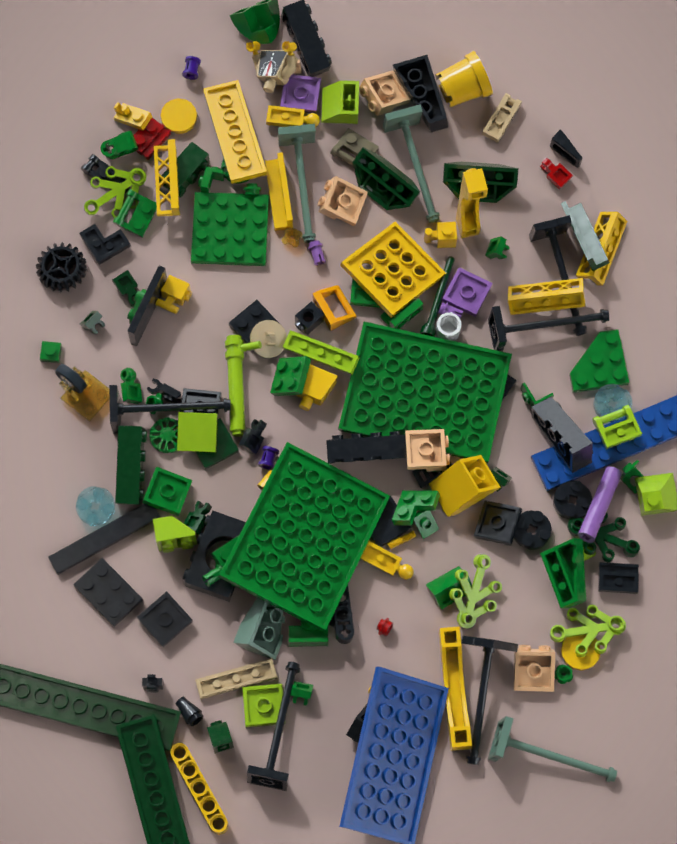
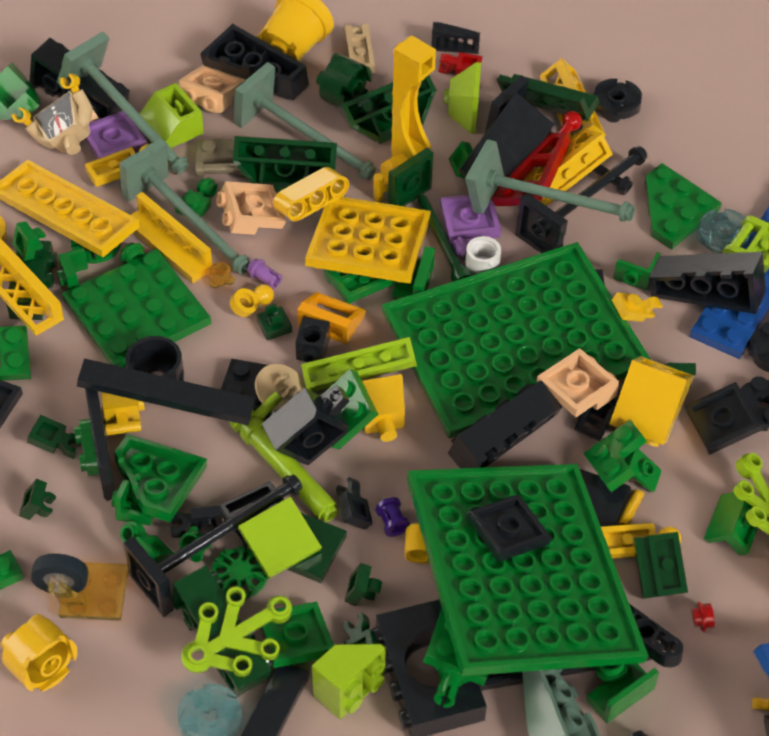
camera: 35 degrees left, 20 degrees down
none -> yellow brick [1,614,78,692]
none -> green tile [12,221,46,261]
none -> sand green tile [57,31,189,175]
none -> black tile [77,358,255,426]
none -> green bracket [111,480,154,526]
none -> green plate [115,434,207,522]
none -> black piece [125,336,184,381]
none -> green plate [175,177,218,218]
none -> lime plant [181,587,292,677]
none -> yellow plate [230,284,274,317]
none -> dark green tile [257,303,292,340]
none -> black hinge [262,385,350,465]
none -> yellow beam [273,167,349,221]
none -> dark green brick [316,53,372,108]
none -> dark green tile [344,563,382,606]
none -> dark green tile [388,148,433,206]
none -> lime slope [444,62,481,134]
none -> black tile [458,93,555,197]
none -> sand green tile [465,139,635,222]
none -> black tile [466,494,552,562]
none -> red plate [491,111,582,206]
none -> black plate [593,78,642,123]
none -> yellow plate [612,292,663,322]
none -> dark green plate [633,532,688,599]

